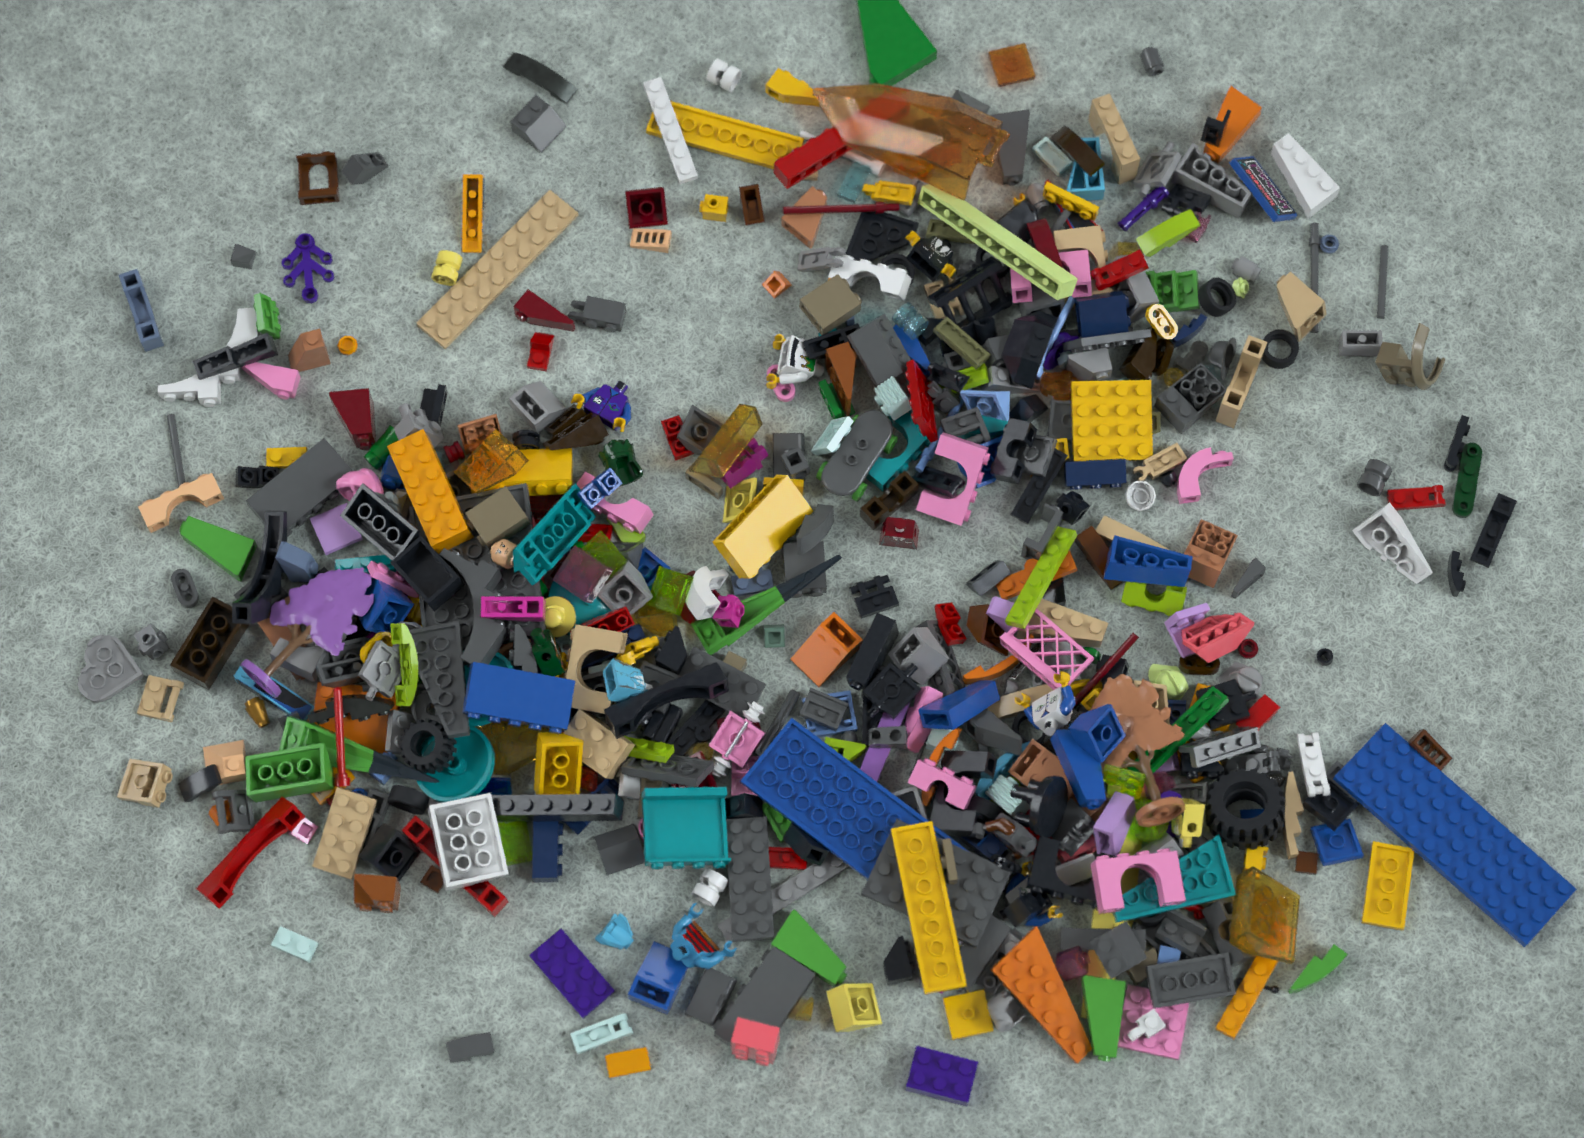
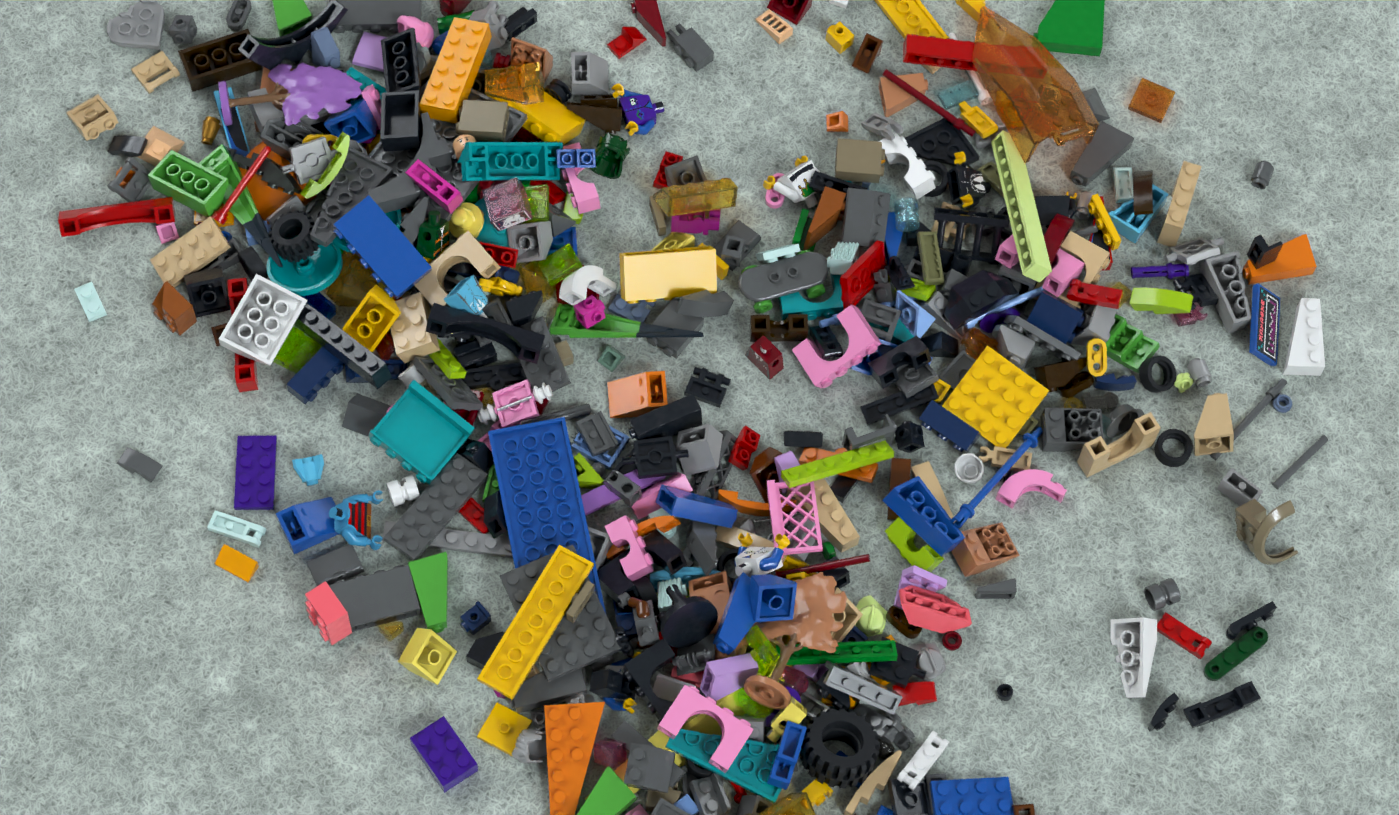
camera: 35 degrees right, 5 degrees down
none -> dark blue brick [460,601,491,635]
none -> blue slope [767,721,807,790]
none -> blue bar [951,427,1043,528]

